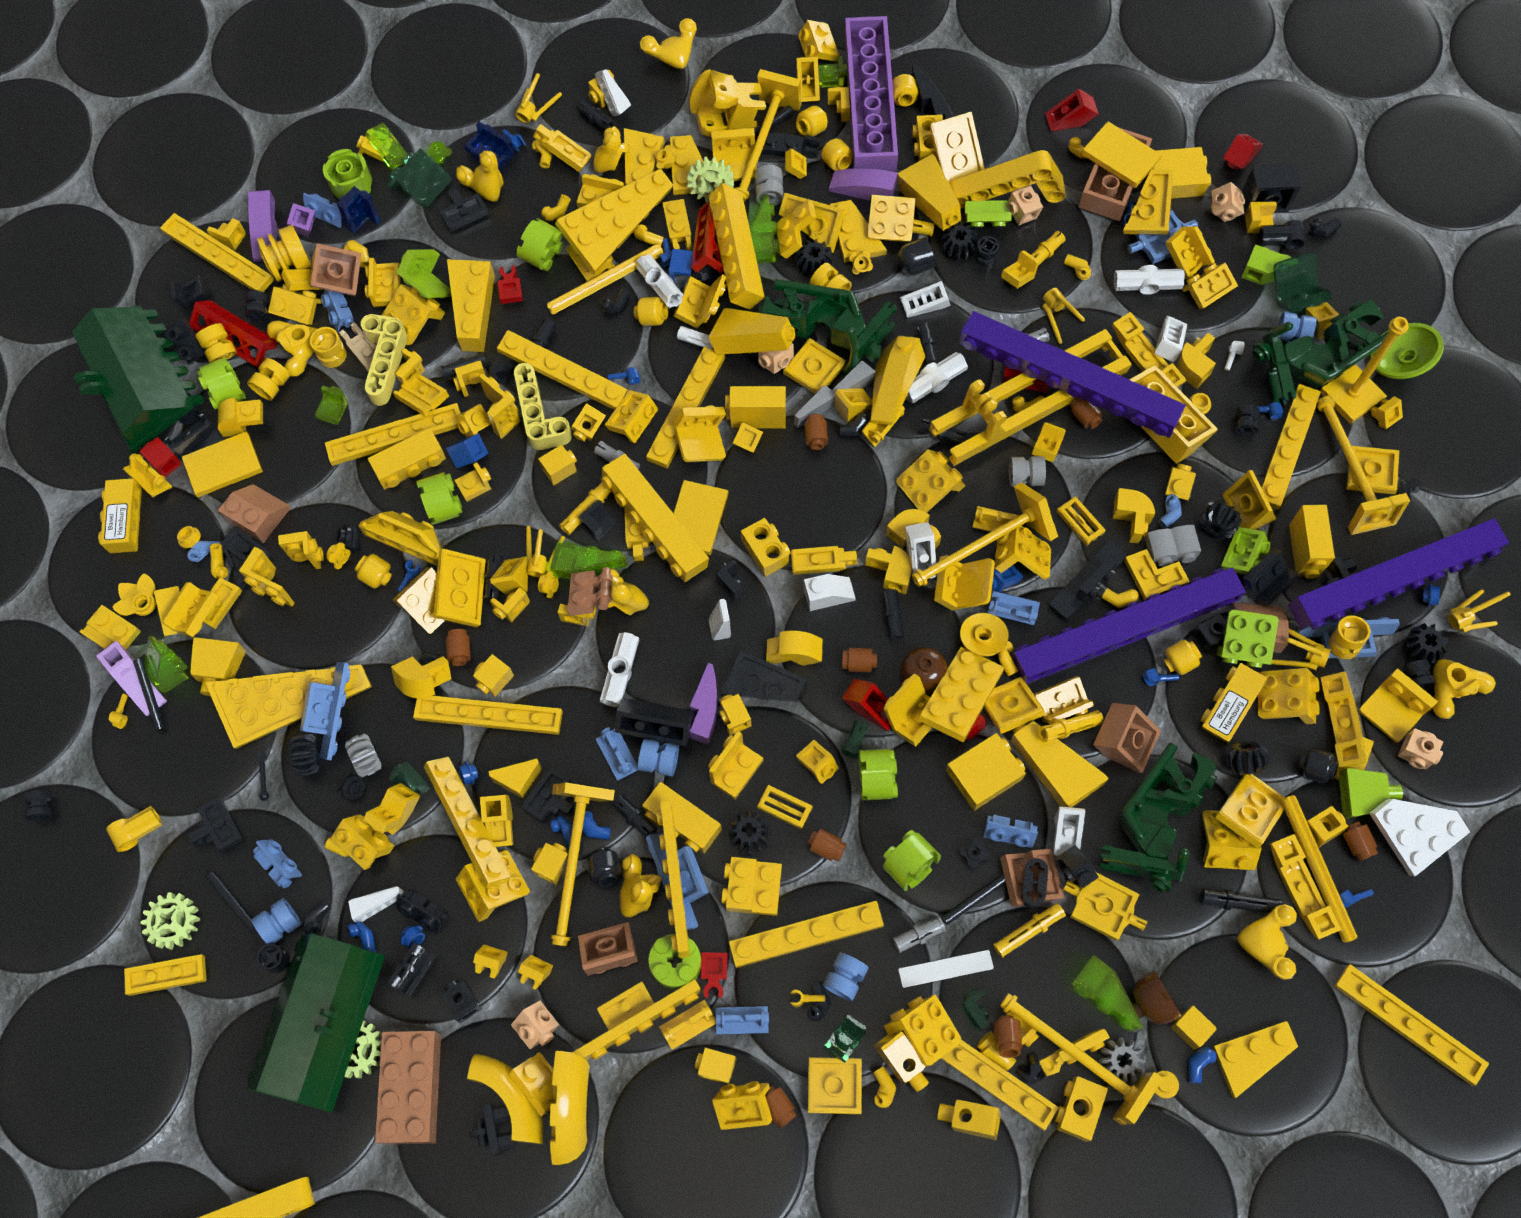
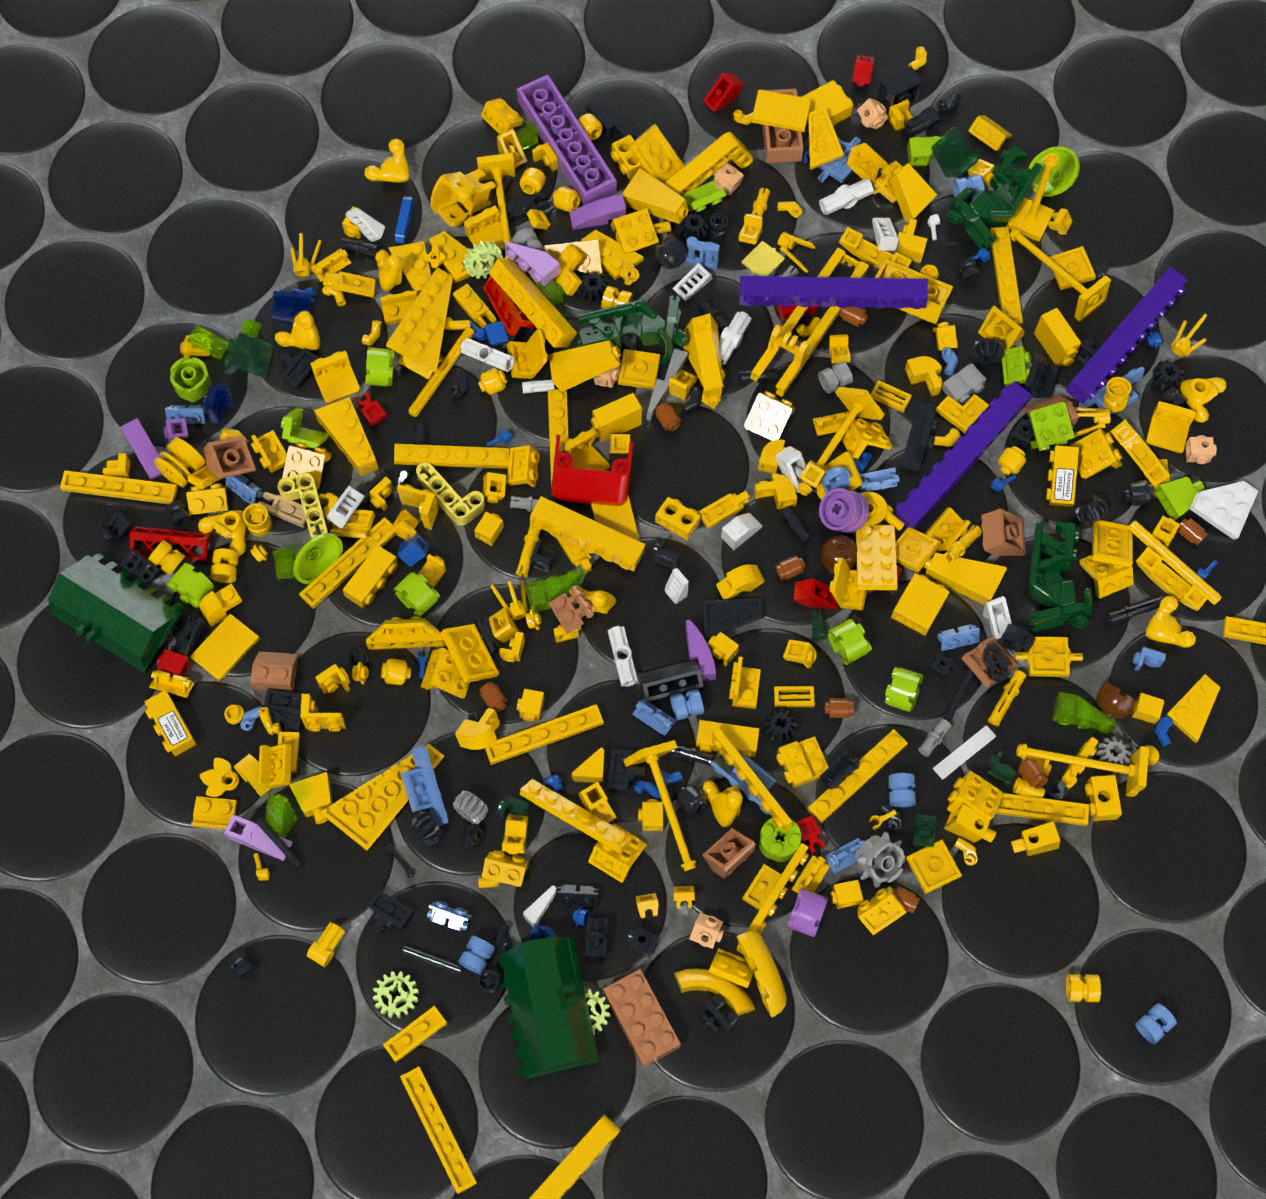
camera: 30 degrees left, 0 degrees up
none -> yellow plate [250,544,268,562]
none -> lime dish [293,533,343,584]
none -> yellow bracket [310,350,360,403]
none -> yellow hinge [311,249,351,282]
none -> white slope [326,486,365,528]
none -> blue beam [395,196,414,245]
none -> yellow plate [400,1067,477,1194]
none -> lavender slope [505,242,560,287]
none -> red windscreen [551,434,633,506]
none -> medium blue plate [686,237,720,270]
none -> light yellow piece [742,241,785,276]
none -> medium lavender brick [787,889,828,937]
none -> yellow slope [799,460,826,488]
none -> medium lavender wheel [819,488,869,533]
none -> black hinge [819,750,860,790]
none -> medium blue hair [822,466,851,492]
none -> light grey brick [855,832,905,887]
none -> yellow slope [890,163,937,223]
none -> yellow arm [908,47,927,71]
none -> yellow panel [968,115,1012,151]
none -> medium blue bracket [1133,647,1166,671]

